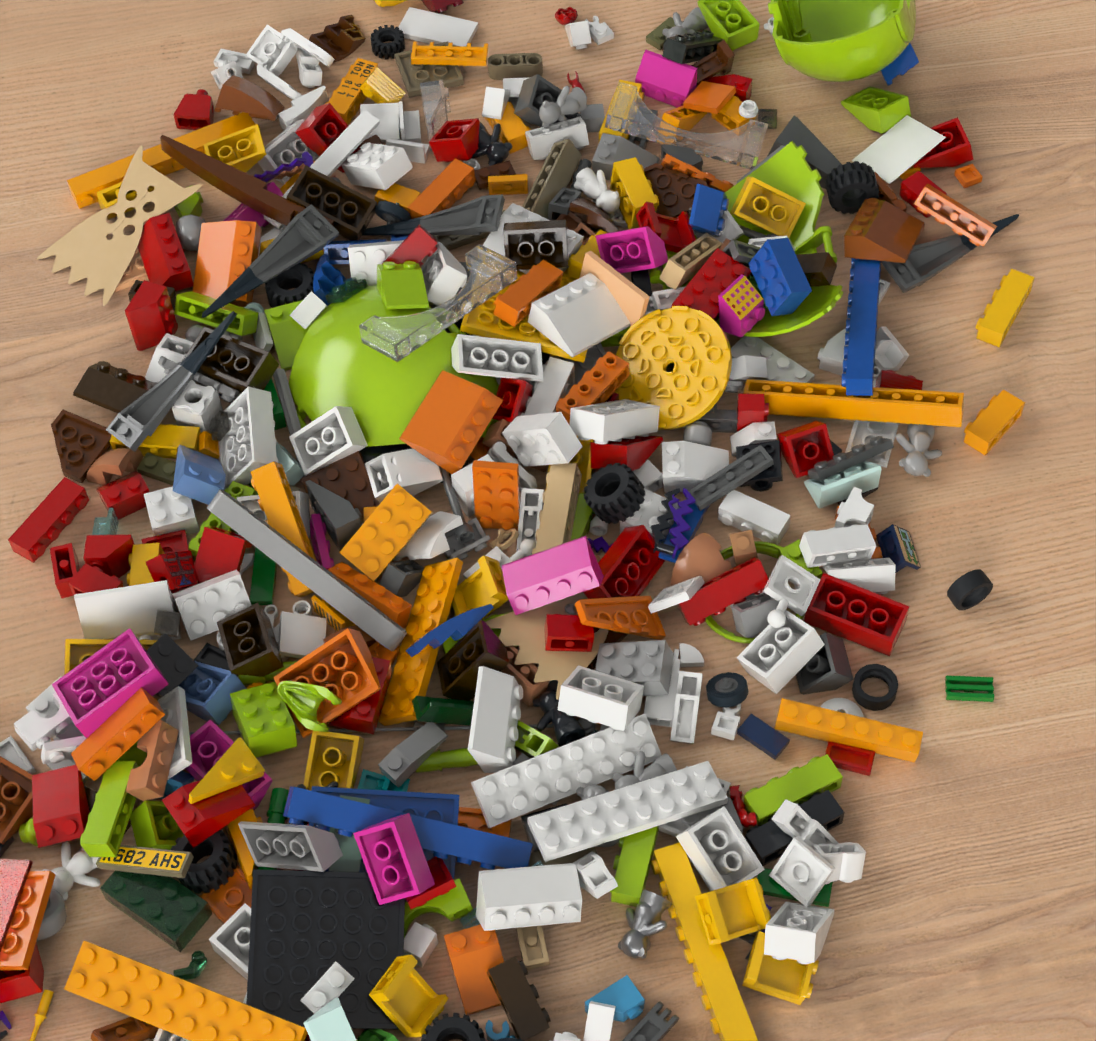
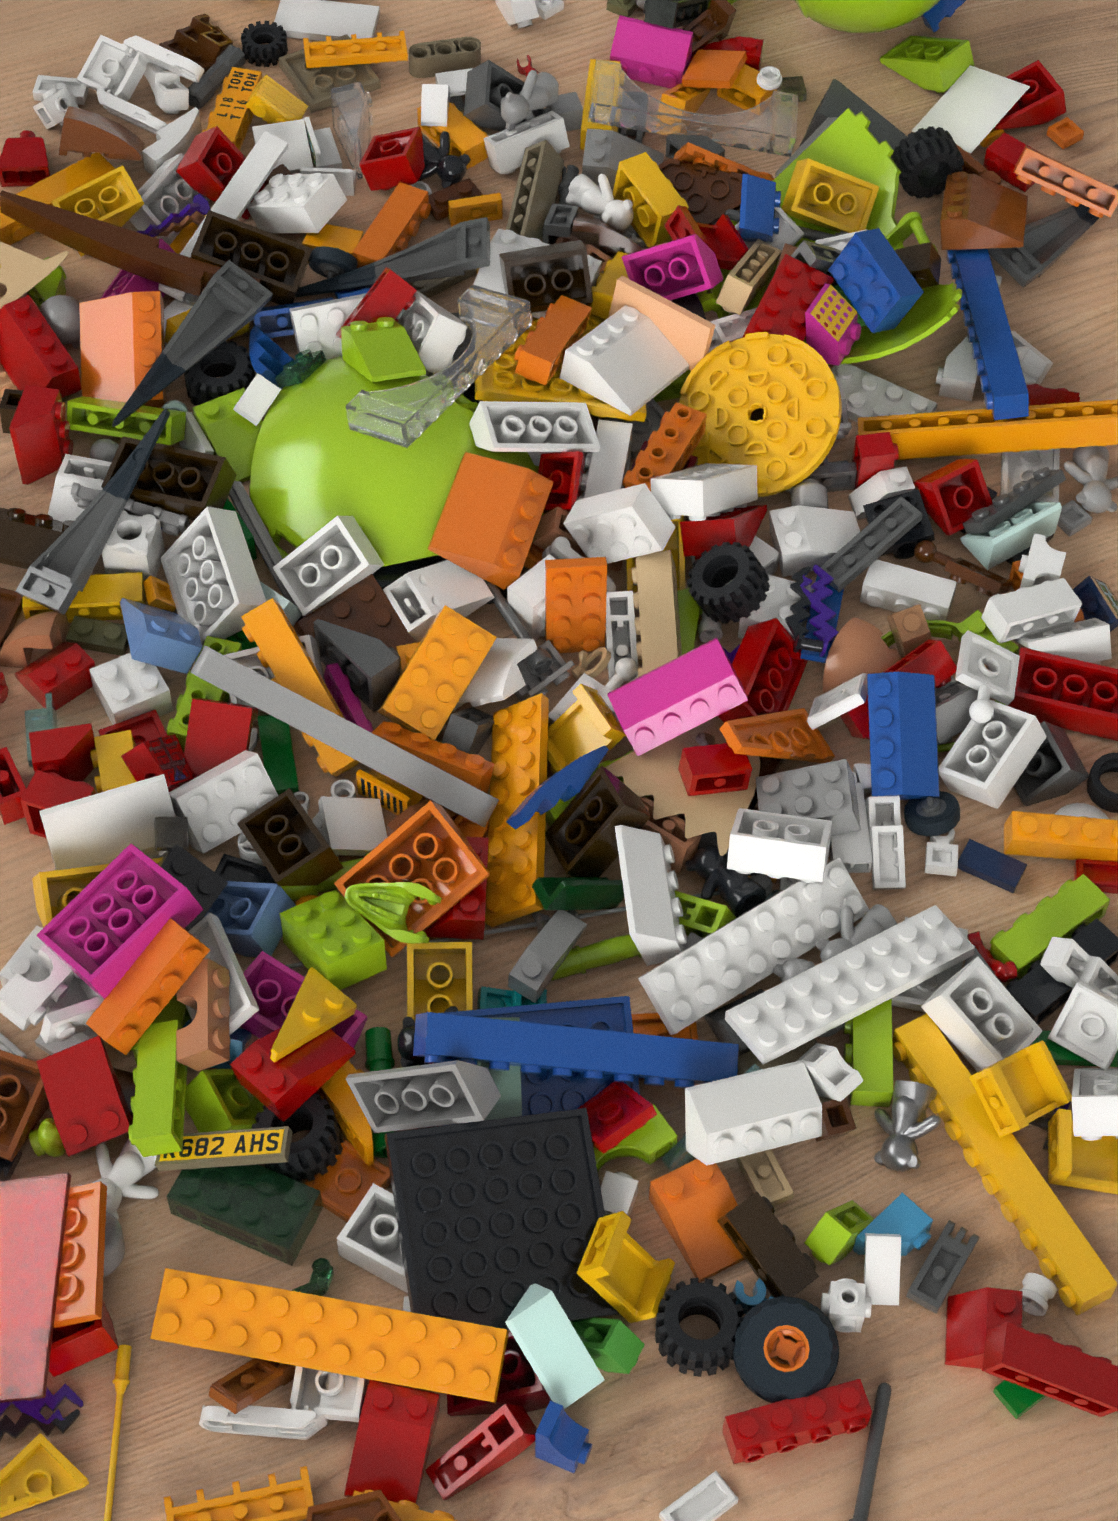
camera: 15 degrees left, 0 degrees up
clear smoke plate [209,411,230,441] -> none
white plate [300,961,355,1014] -> none
dark pink slope [353,813,435,905] -> none
white slope [729,355,768,382] -> none
none -> dark grey axle [188,45,246,109]
none -> lime slope [804,1200,874,1266]
none -> reddish brown plate [815,1097,857,1142]
none -> blue slope [867,672,940,800]
none -> reddish brown plate [914,540,1013,597]
none -> light grey tile [1057,500,1092,537]

